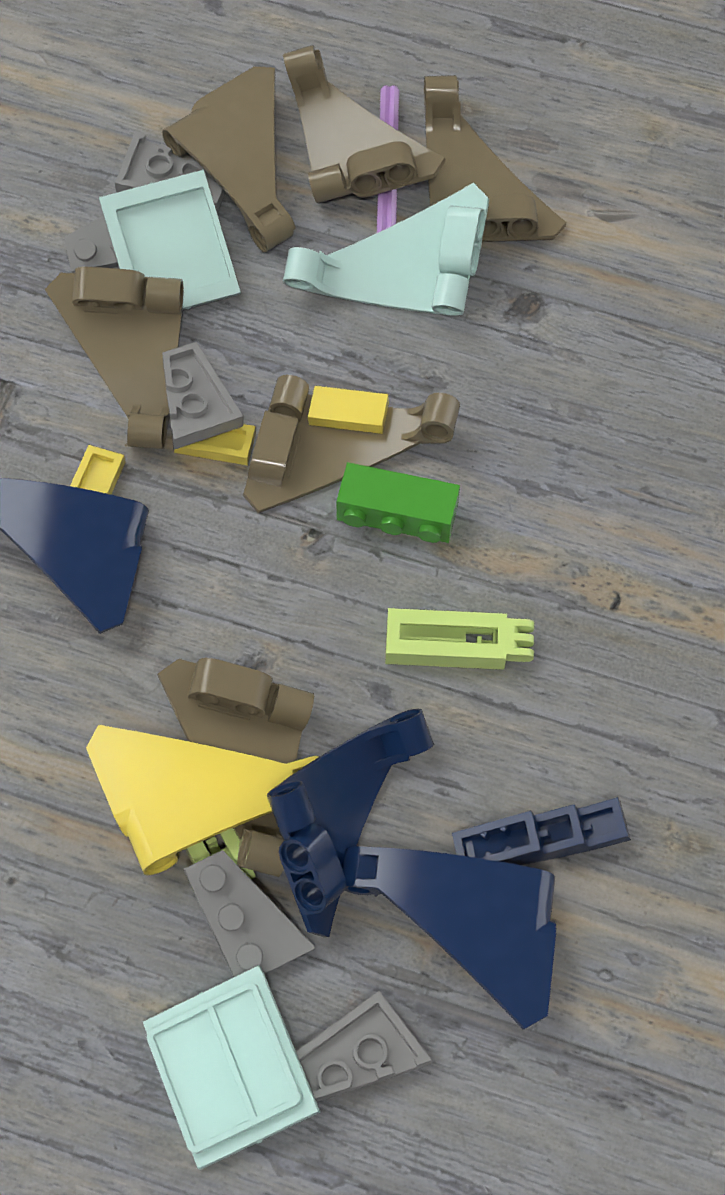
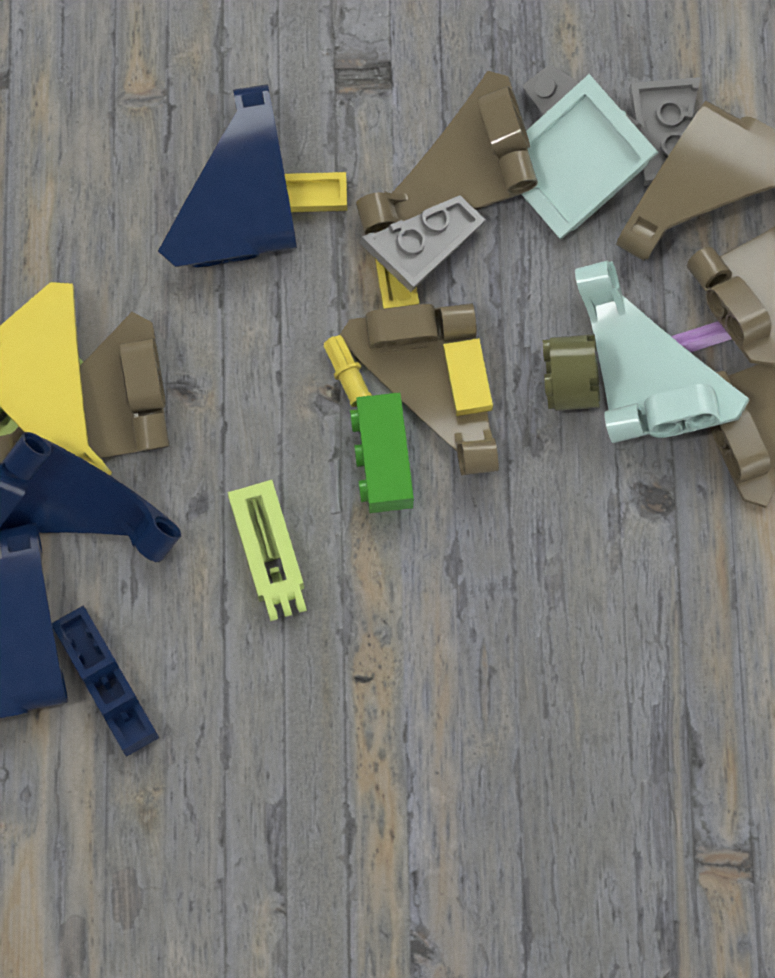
camera: 70 degrees right, 10 degrees up
none -> light yellow axle [324,335,372,407]
none -> olive brick [543,334,600,411]

